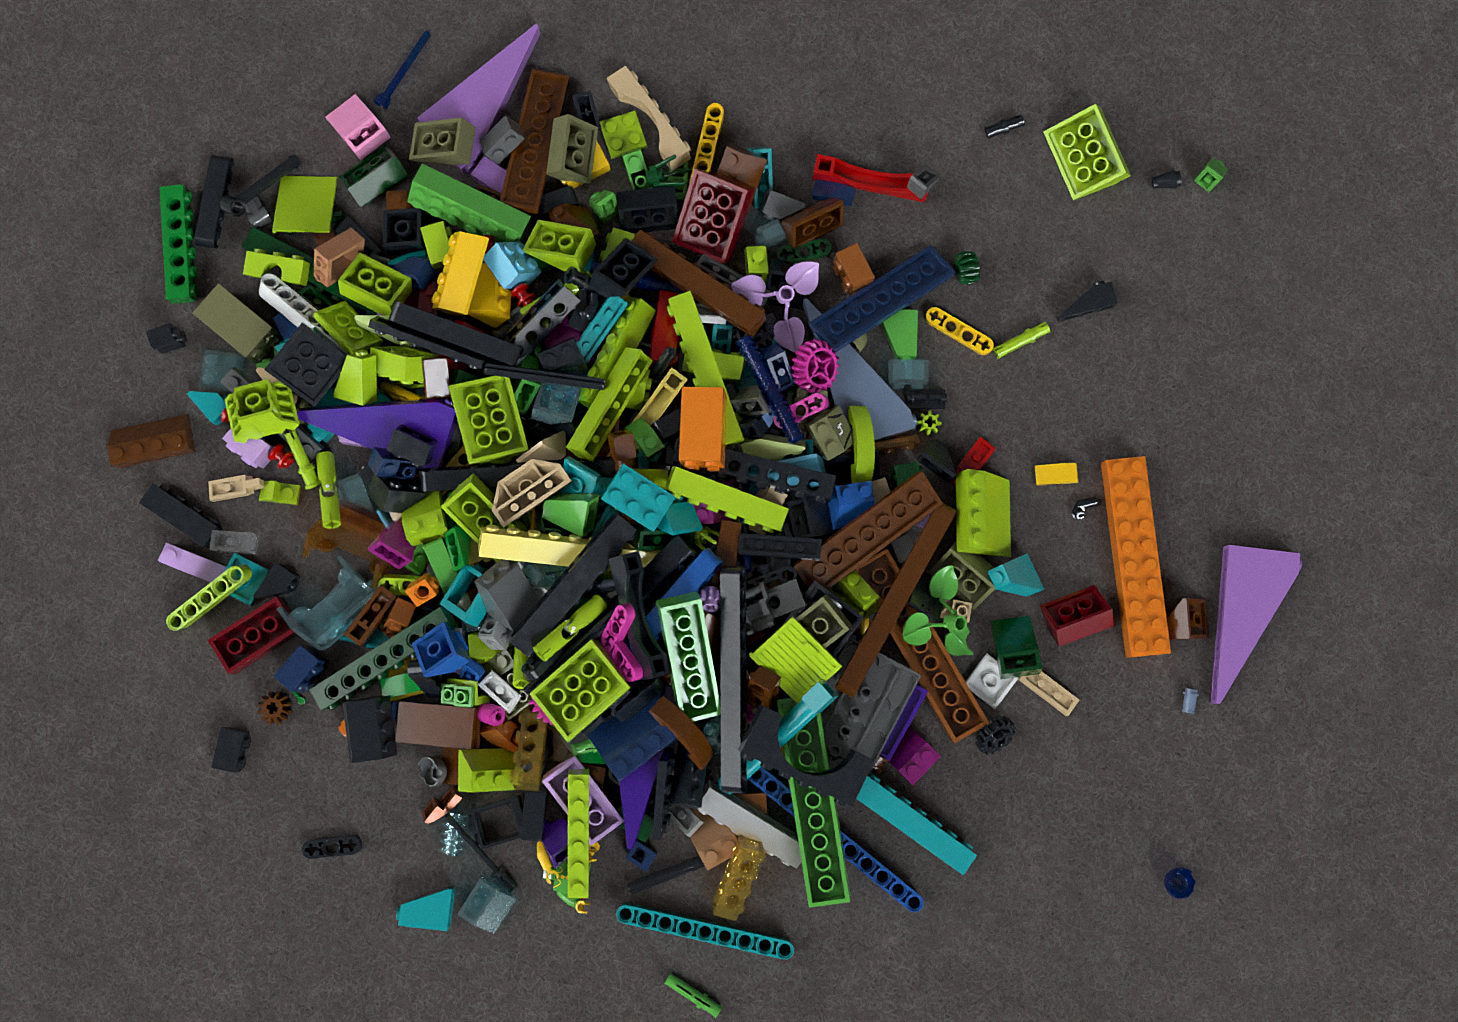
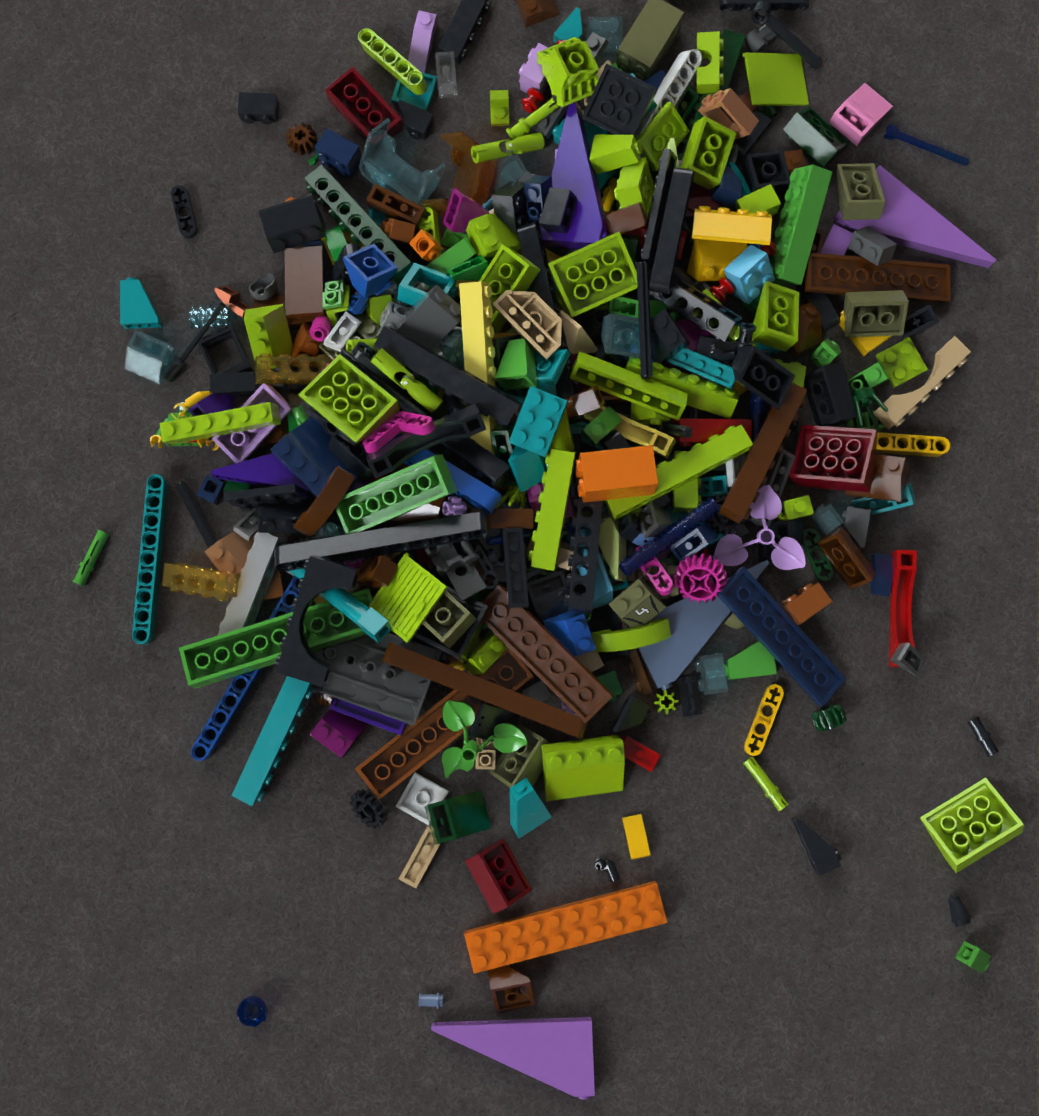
camera: 85 degrees right, 0 degrees up
tan hinge [208,475,264,502] -> none

